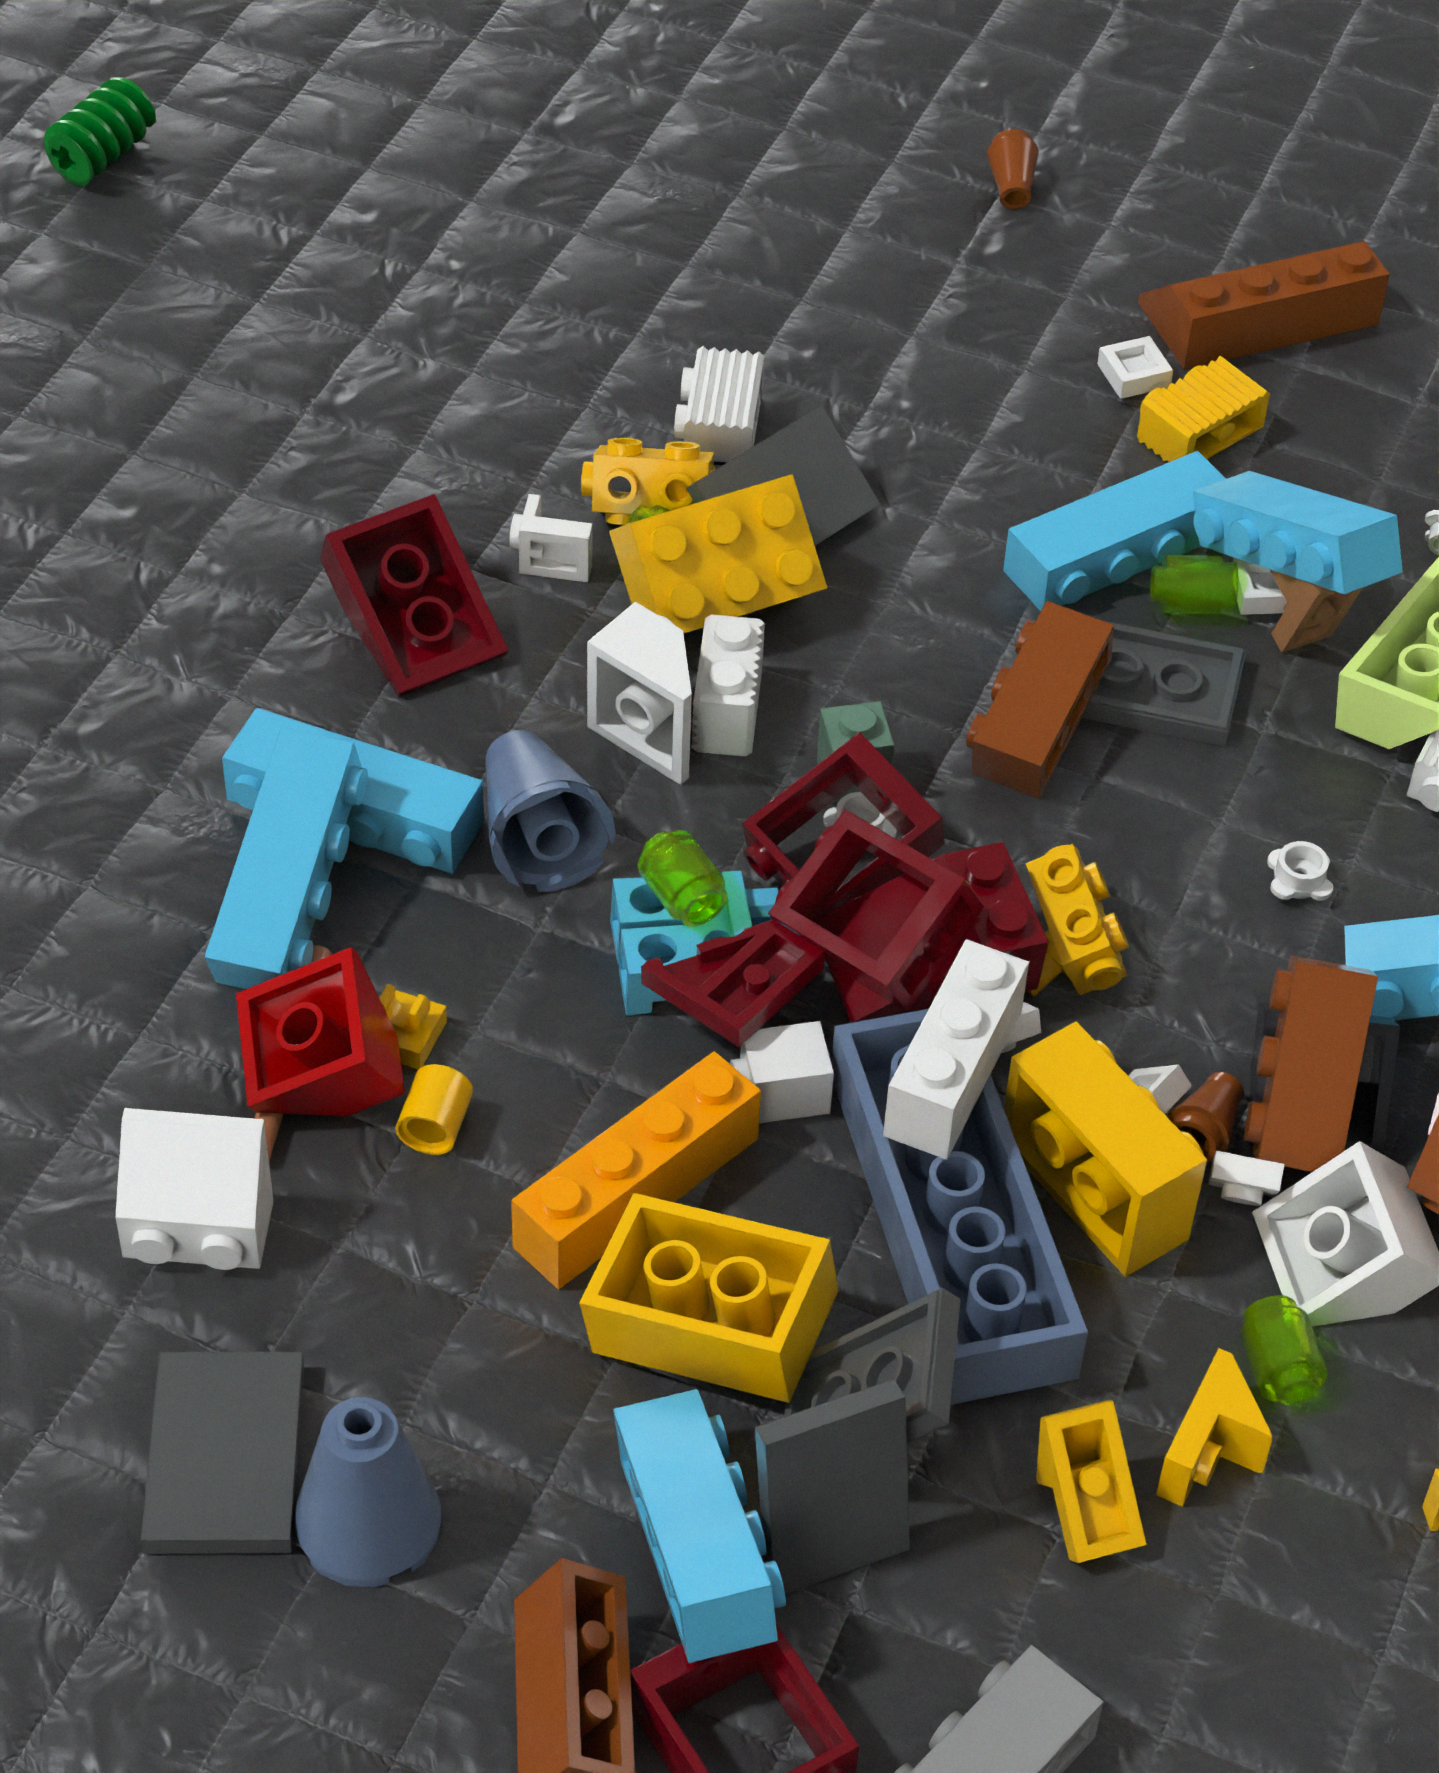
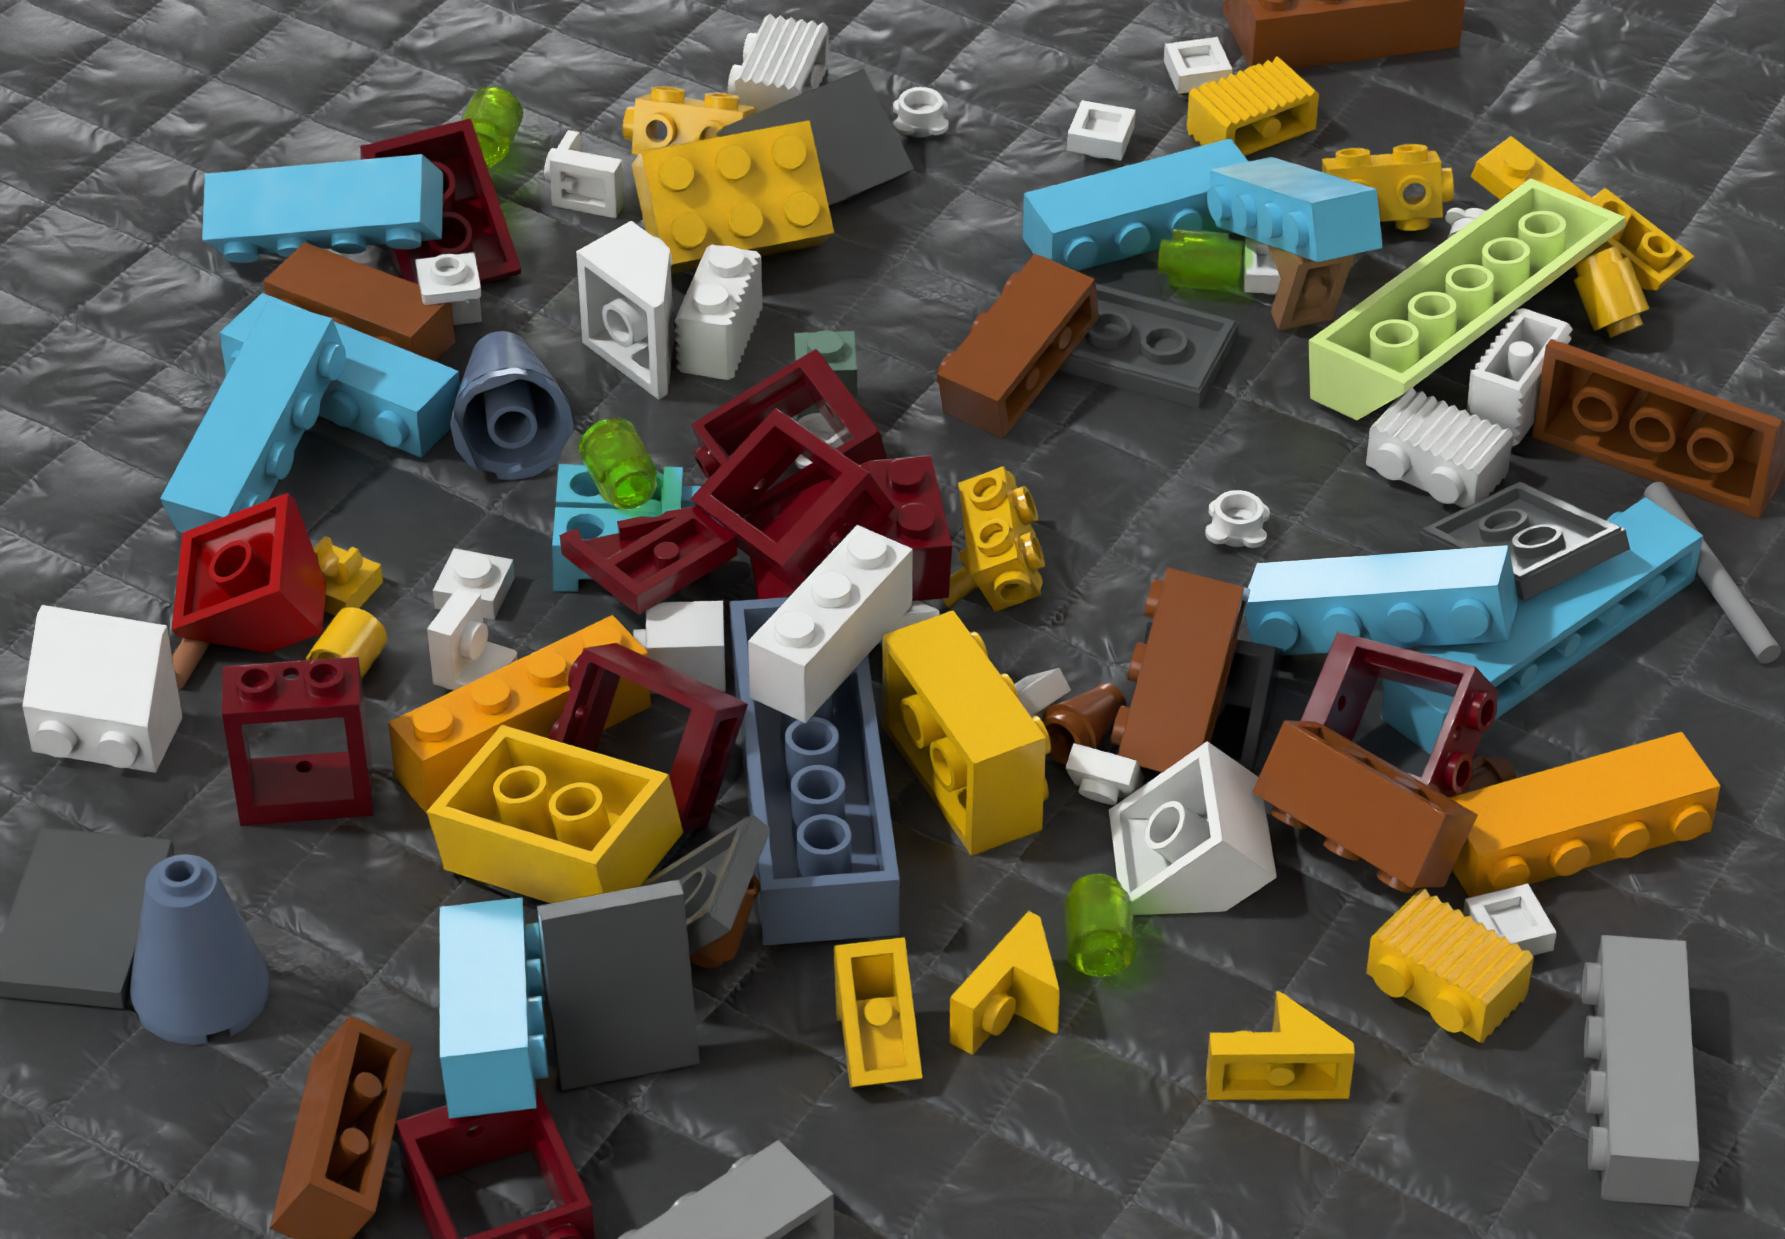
camera: 10 degrees right, 5 degrees down
none -> medium azure brick [202,154,443,263]
none -> dark red window [222,657,373,826]
none -> dark orange brick [264,242,455,362]
none -> white bracket [416,253,482,325]
none -> white bracket [427,587,518,691]
none -> white plate [433,548,515,620]
none -> clear neon green brick [461,87,523,167]
none -> dark red window [548,643,748,832]
none -> white plate [893,87,949,137]
none -> white plate [1067,100,1136,160]
none -> yellow brick [1322,144,1454,231]

